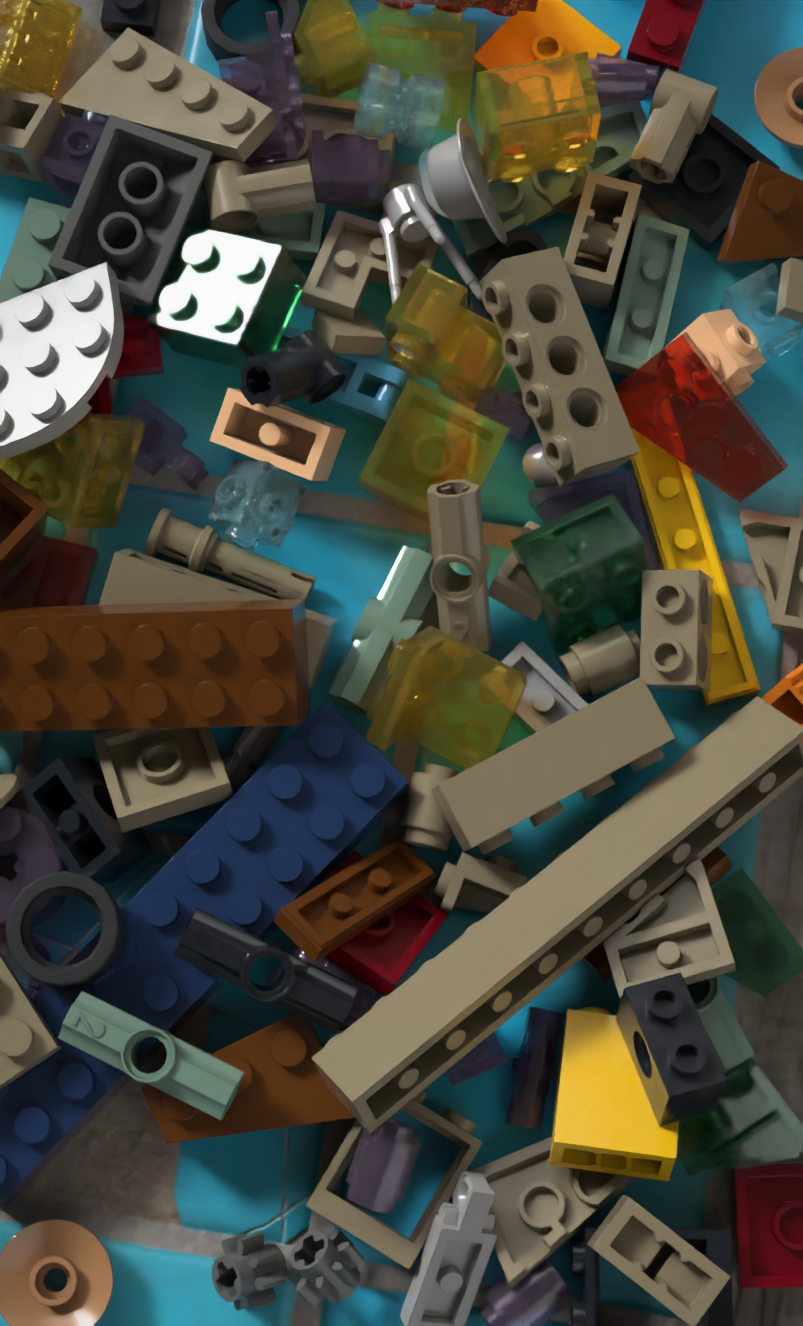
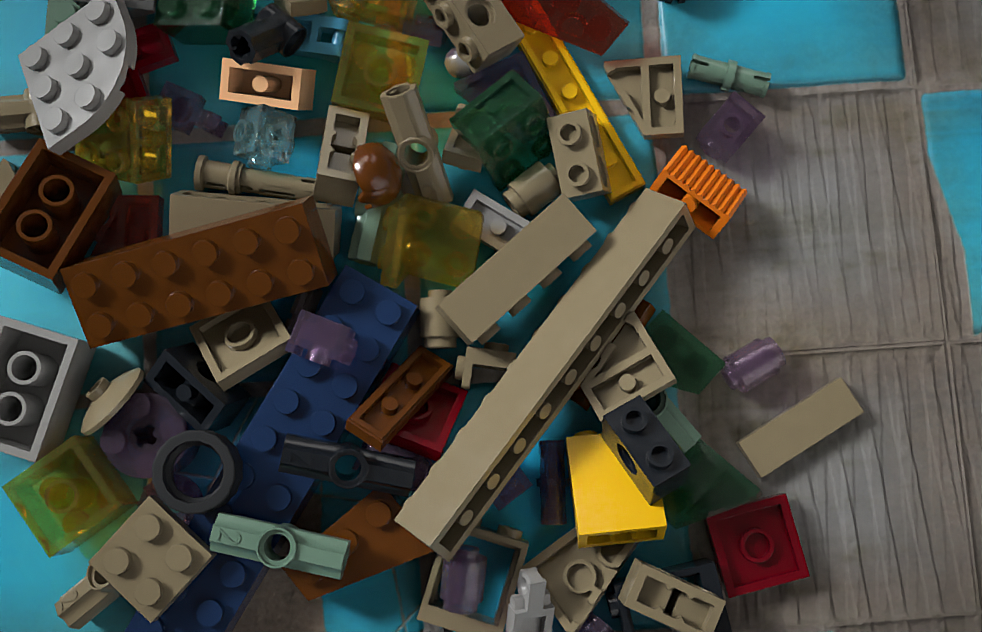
camera: 15 degrees left, 5 degrees up
none -> clear purple brick [285,309,358,367]
none -> dark tan brick [313,105,370,208]
none -> reddish brown hair [353,142,402,210]

